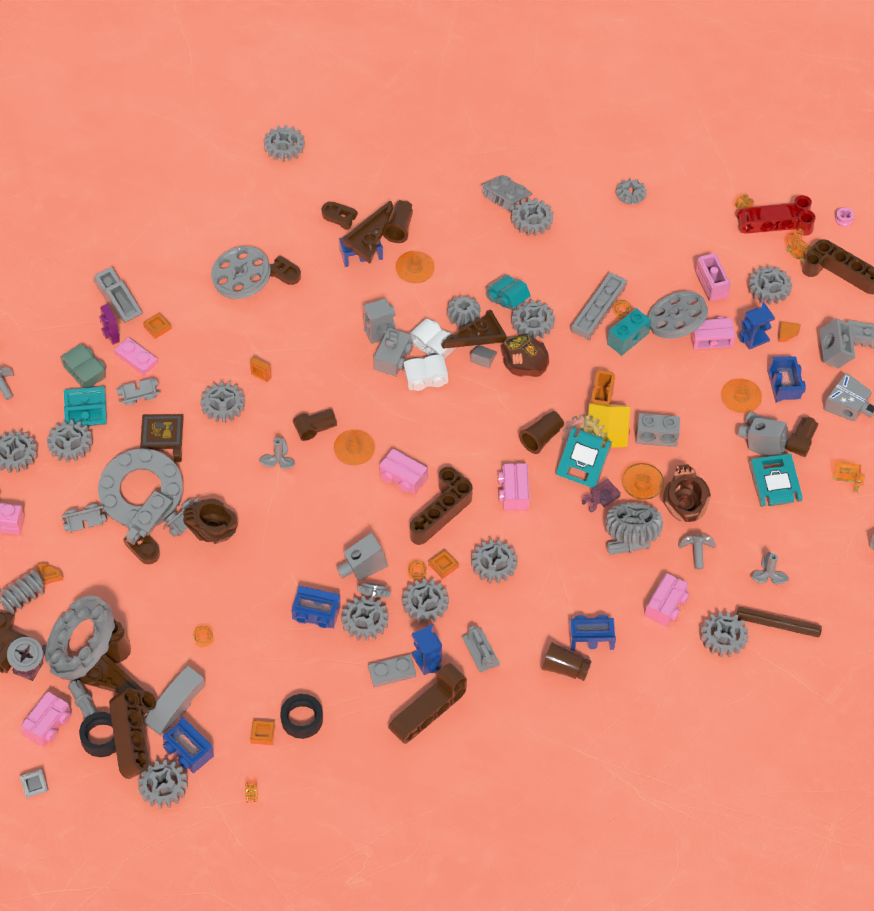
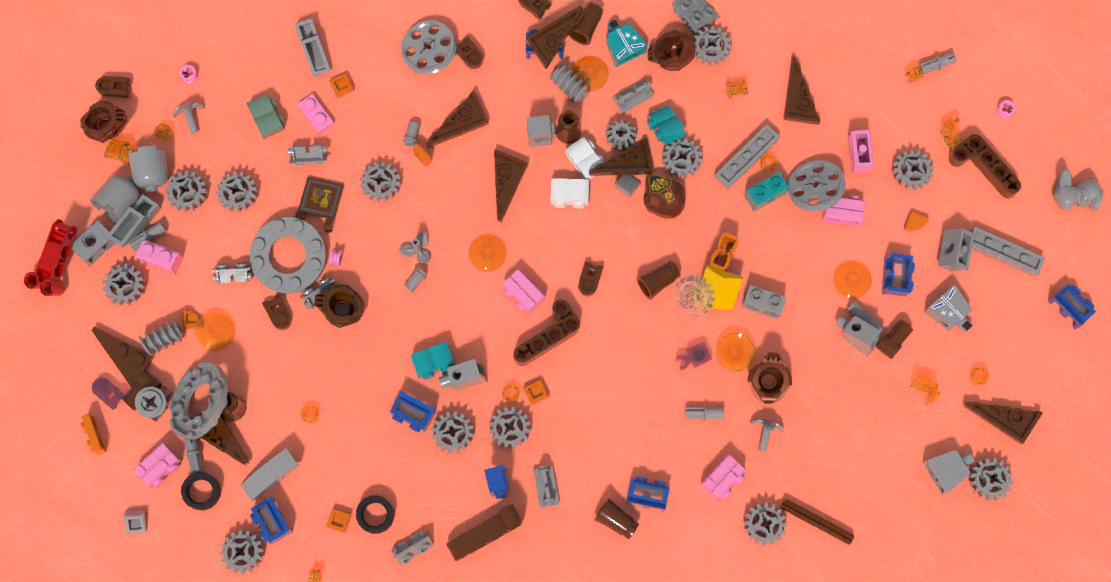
camera: 15 degrees right, 20 degrees up
teal slope [63,386,107,427] -> none
magenta plate [99,304,120,345] -> none
reddish brown beam [109,688,156,779] -> none
light grey hinge [126,491,173,545] -> none
reddish brown piece [293,409,337,441] -> none
light grey gear [357,582,392,598] -> none
light grey plate [368,655,416,688] -> none
light grey brick [374,327,413,377] -> none
light grey gear [471,539,518,584] -> none
bright pink brick [498,463,530,510] -> none
teal container [556,427,612,489] -> none
light grey gear [605,502,663,546] -> none
light grey gear [616,178,647,204] -> none
red piece [736,195,816,236] -> none
blue window [739,301,775,350] -> none
teal container [749,454,803,507] -> none
light grey plant [752,551,789,585] -> none
none -> dish [195,312,235,351]
none -> bright pink bush [329,249,343,267]
none -> light grey hinge [391,531,434,566]
none -> light grey pin [402,122,420,147]
none -> light grey pin [403,268,427,293]
none -> teal brick [410,342,455,380]
none -> reddish brown wing [426,91,488,148]
none -> reddish brown wing [494,149,528,223]
none -> light grey piece [549,64,589,105]
none -> reddish brown plant [555,110,581,144]
none -> reddish brown plate [578,261,604,297]
none -> teal torso [606,20,647,68]
none -> light grey hinge [613,80,654,113]
none -> copper helmet [647,29,695,71]
none -> clear yellow bush [726,79,748,98]
none -> reddish brown wing [783,57,820,125]
none -> light grey axle [920,52,957,74]

